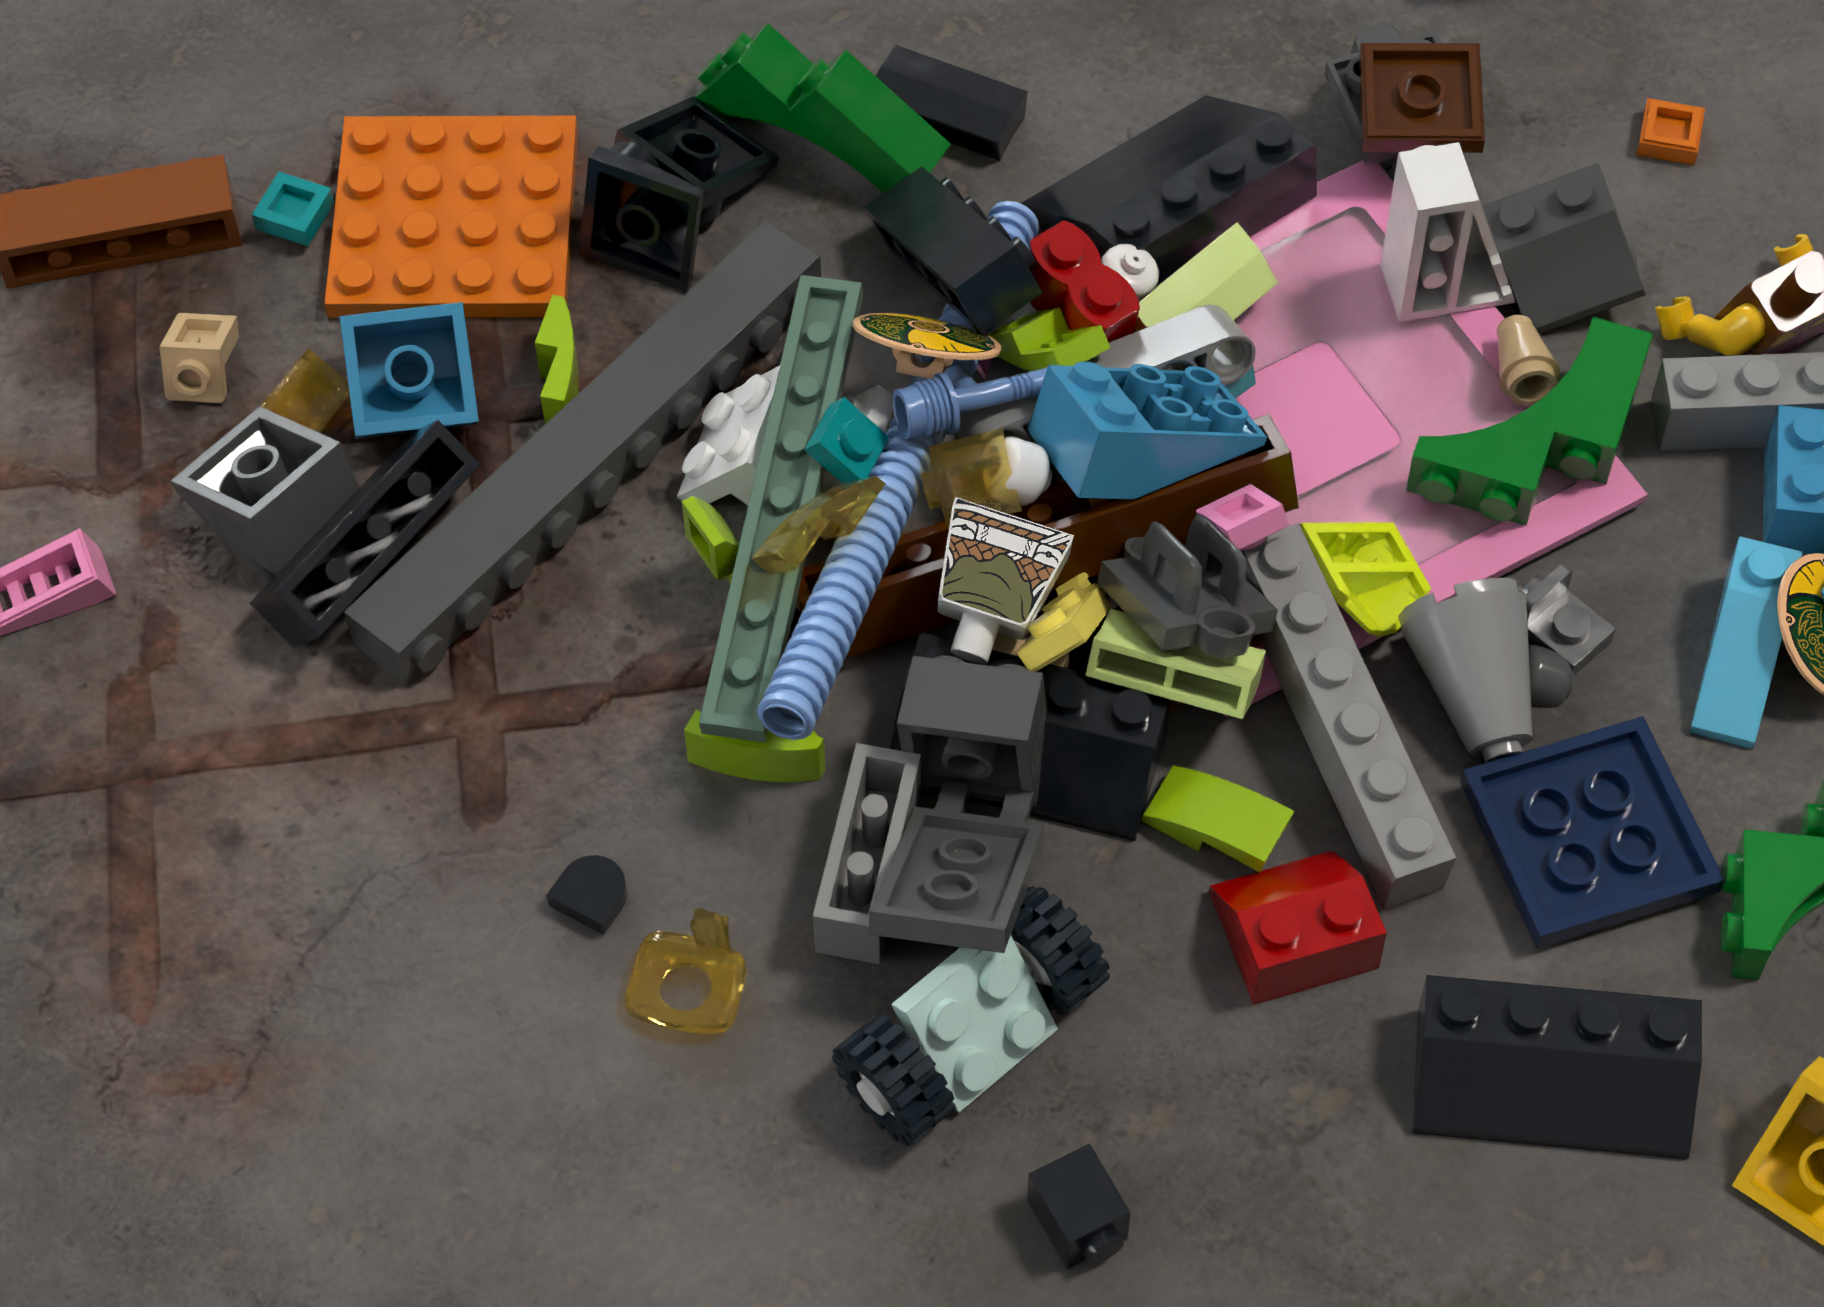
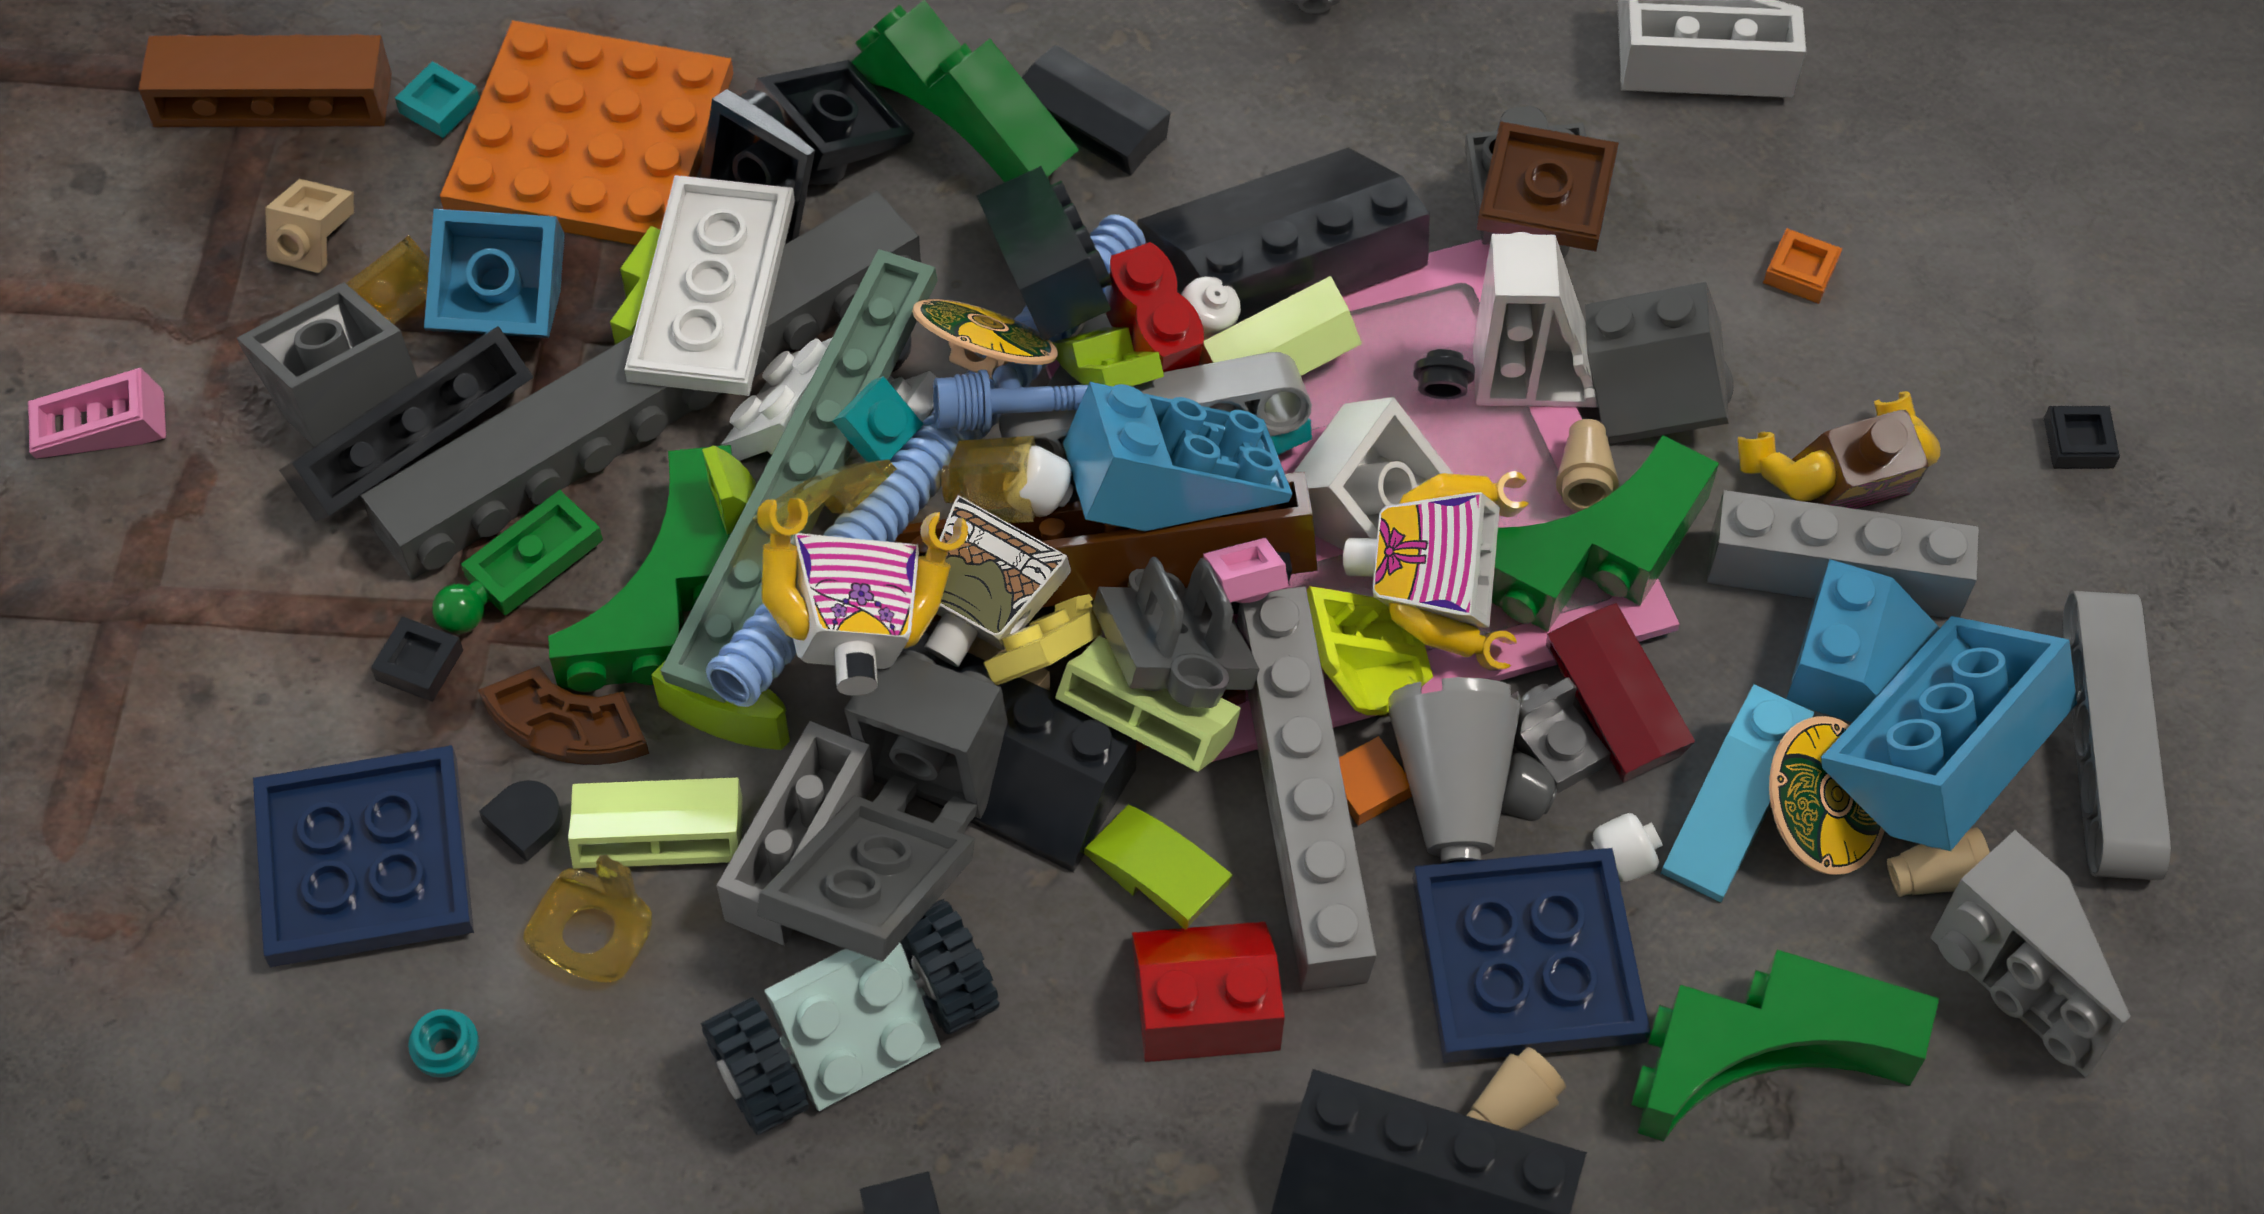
camera: 10 degrees right, 0 degrees up
none -> dark blue plate [253,745,474,967]
none -> black plate [371,616,463,702]
none -> teal plate [408,1009,479,1078]
none -> green plate [432,490,603,635]
none -> reddish brown tile [478,666,650,765]
none -> green arch [548,445,733,692]
none -> yellowish green piece [568,777,742,869]
none -> white tile [624,175,795,396]
none -> torso [756,498,968,696]
none -> white slope [1294,397,1453,551]
none -> orange tile [1339,736,1412,826]
none -> torso [1343,471,1529,671]
none -> black plate [1413,349,1475,400]
none -> tan cone [1466,1047,1566,1131]
none -> dark red piece [1546,602,1696,783]
none -> white piece [1591,813,1663,882]

